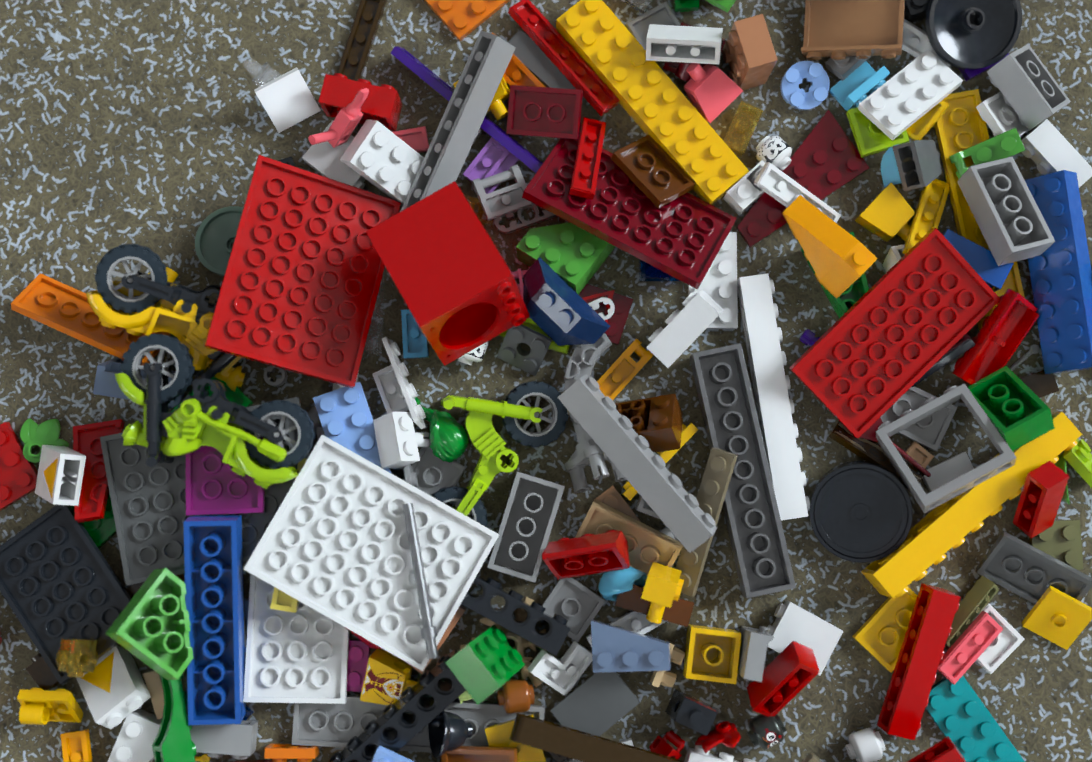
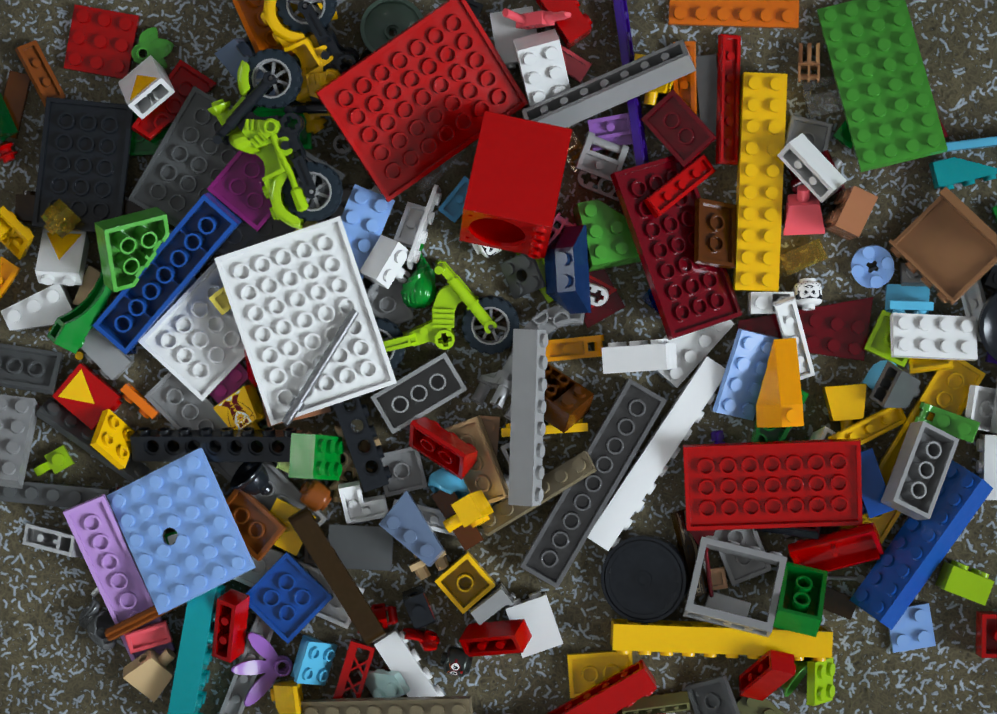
camera: 45 degrees right, 5 degrees up
none -> light blue plate [713,328,779,421]

